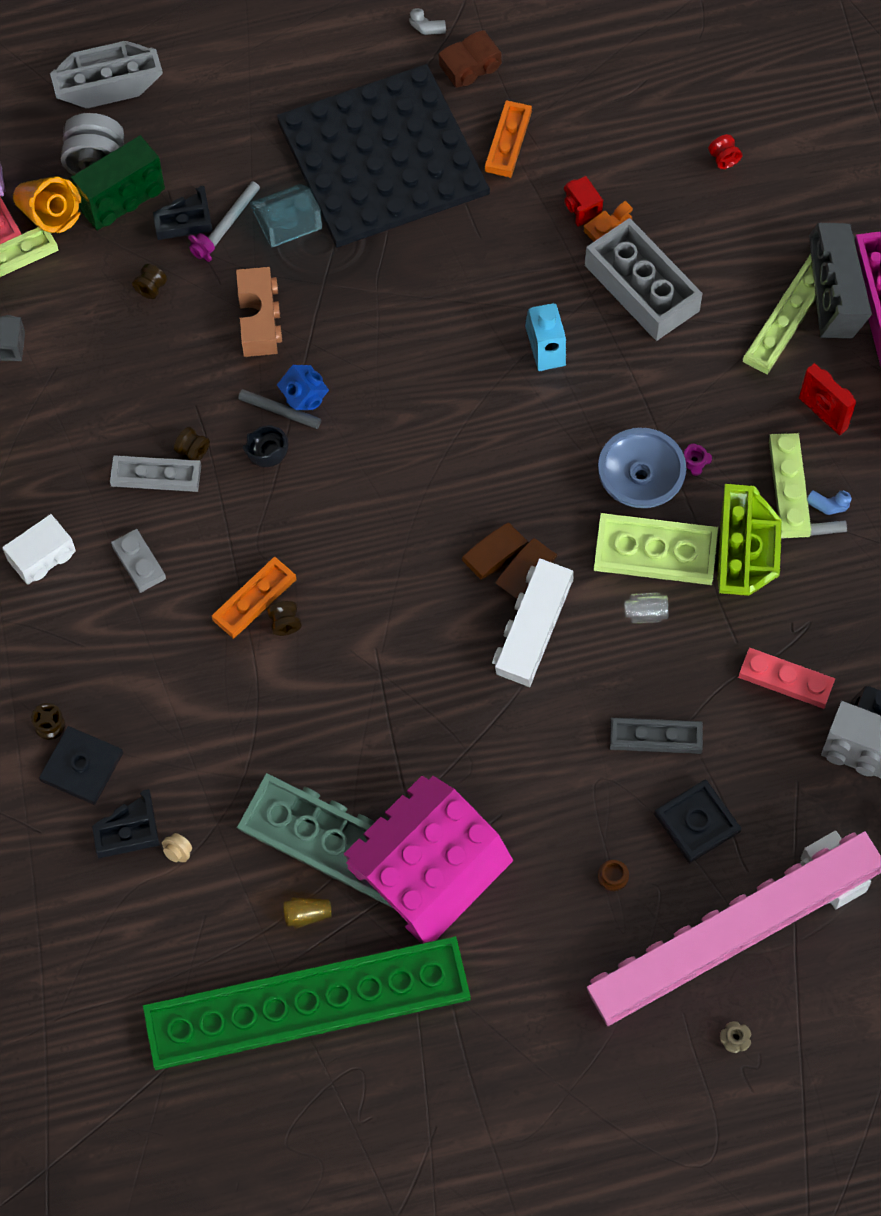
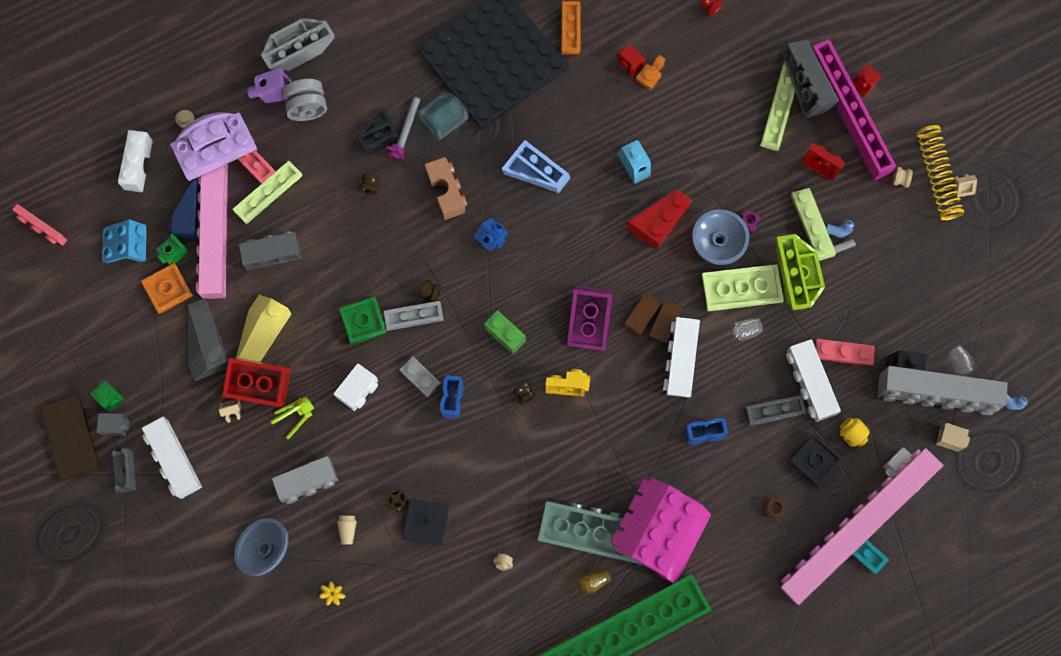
camera: 15 degrees left, 10 degrees up
light orange cone [13,176,81,233] -> none
dark green brick [71,135,165,231] -> none
black wing [92,789,160,859] -> none
orange plate [212,557,297,639] -> none
dark grey bar [239,389,321,429] -> none
black hair [243,425,288,468] -> none
light grey brick [585,218,703,341] -> none
dark tan plate [720,1021,751,1053] -> none
none -> medium lavender torso [247,68,292,103]
none -> green plate [339,297,387,345]
none -> blue brick [440,375,464,419]
none -> bright green brick [484,310,526,355]
none -> light blue wedge [502,140,570,193]
none -> yellow plate [546,369,590,397]
none -> magenta slope [567,286,613,351]
none -> red wedge [627,190,692,250]
none -> blue brick [684,418,728,445]
none -> white brick [786,339,841,422]
none -> yellow head [840,418,869,447]
none -> teal plate [852,540,889,574]

